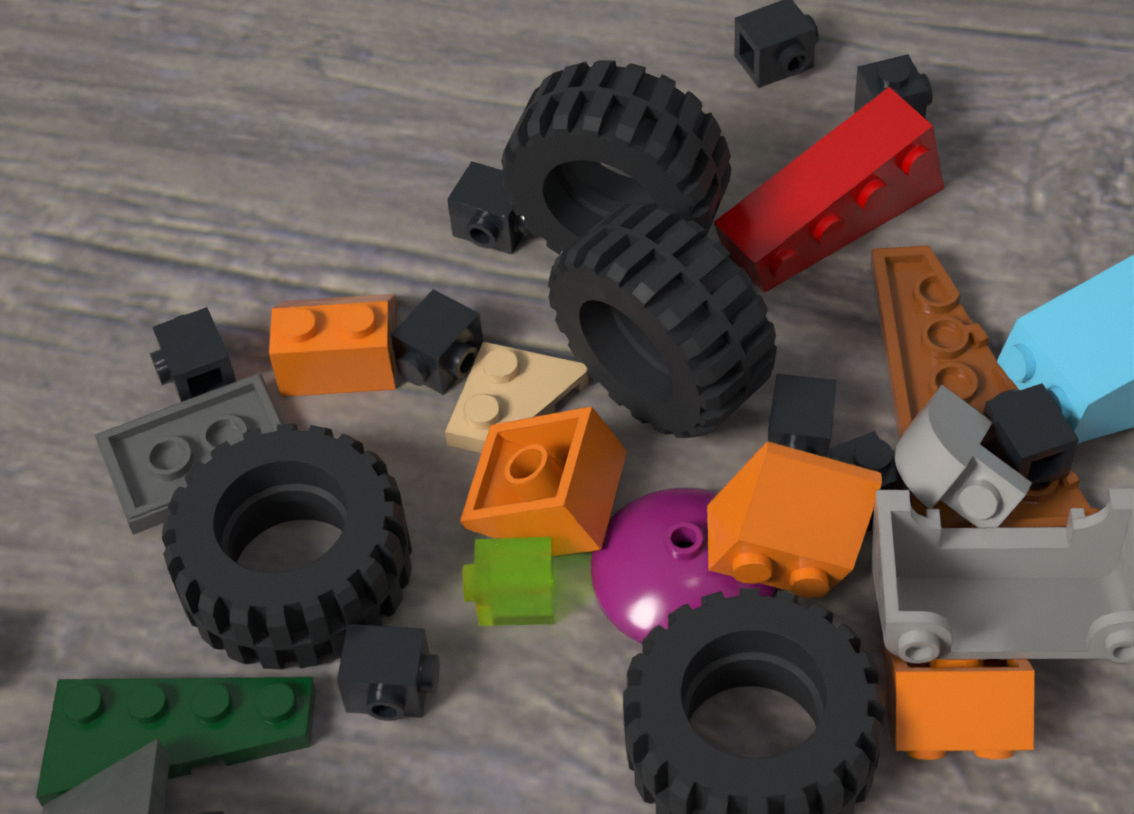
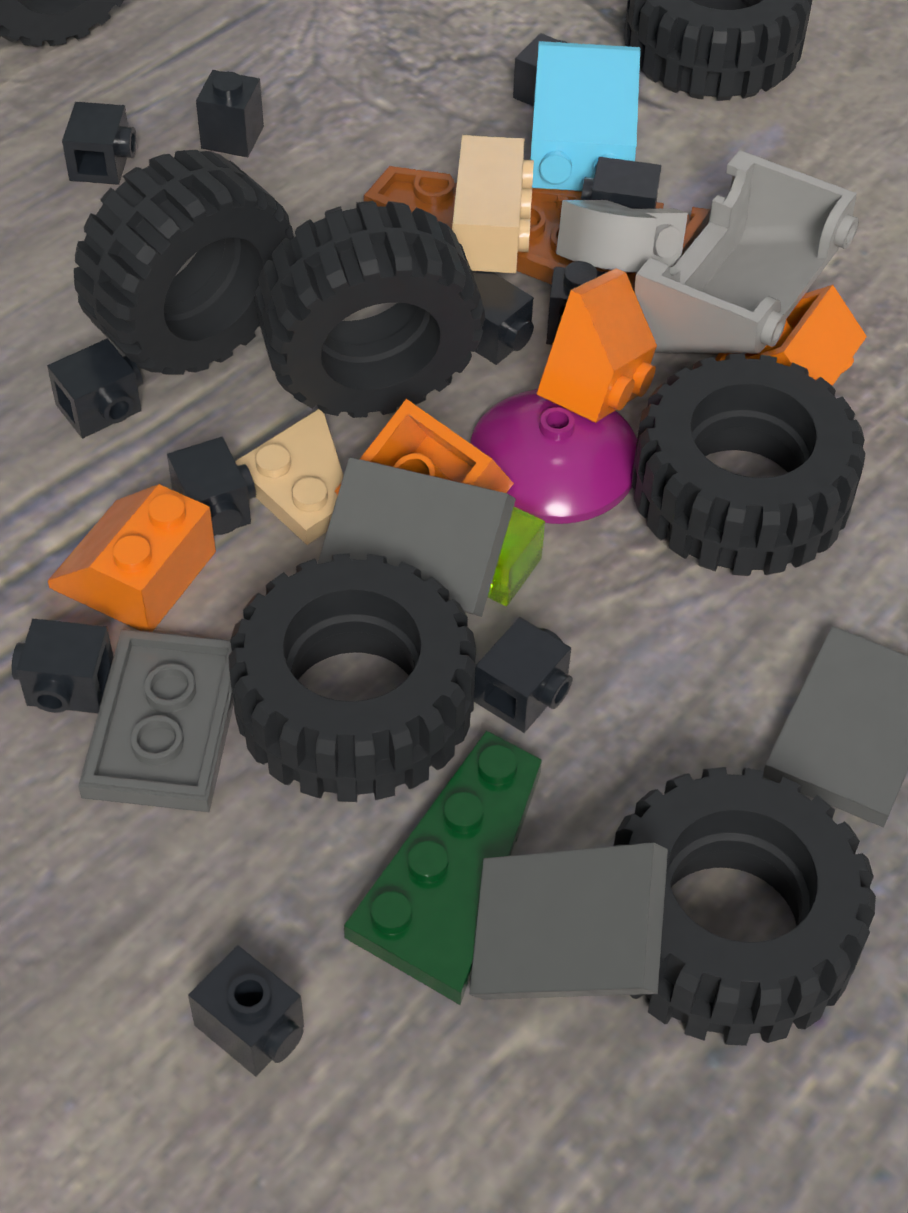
camera: 65 degrees left, 0 degrees up
red wedge [713,87,944,293] -> none
none -> dark grey tile [318,457,516,617]
none -> tan brick [452,135,534,273]

